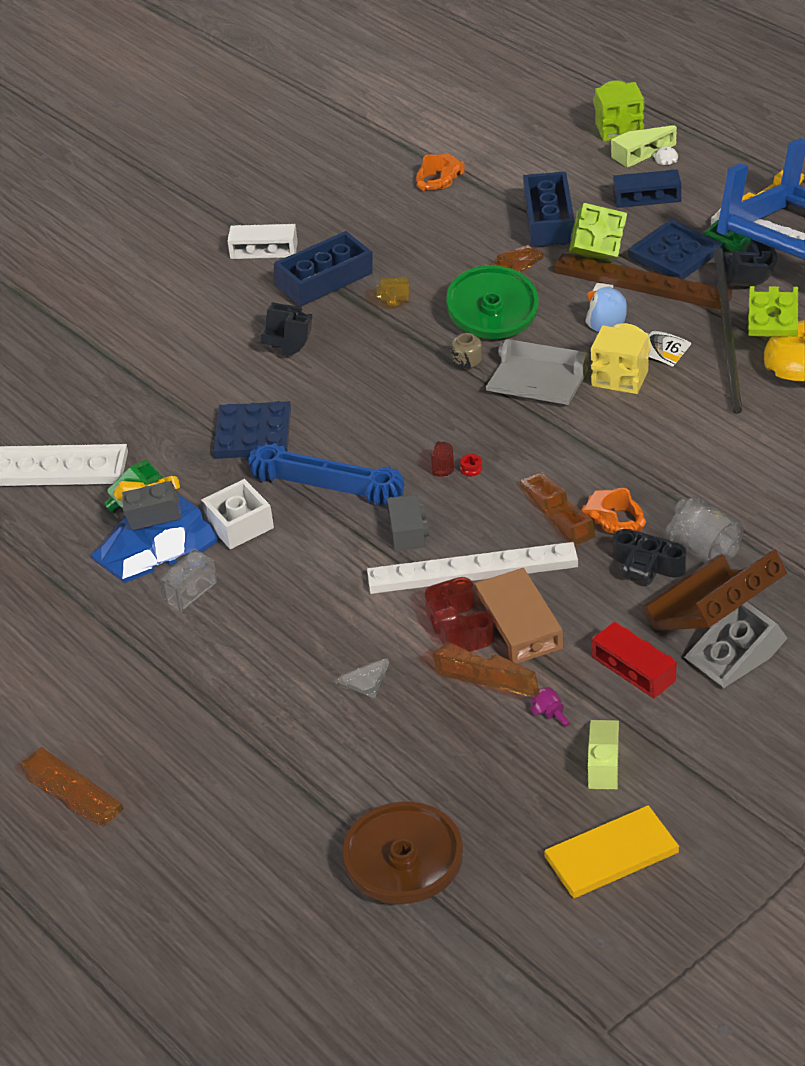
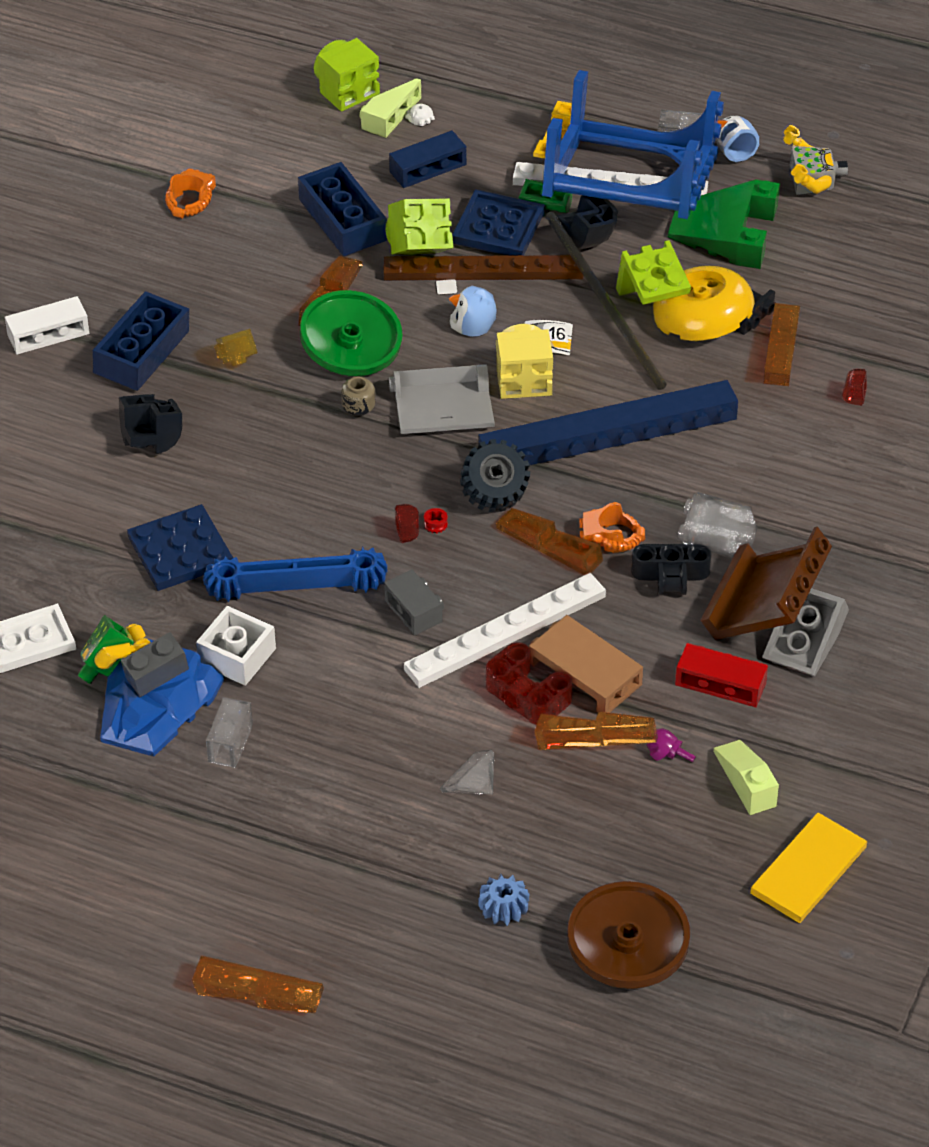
camera: 30 degrees left, 5 degrees up
none -> black wheel [460,439,530,512]
none -> dark blue brick [478,380,738,465]
none -> medium blue gear [478,873,529,926]

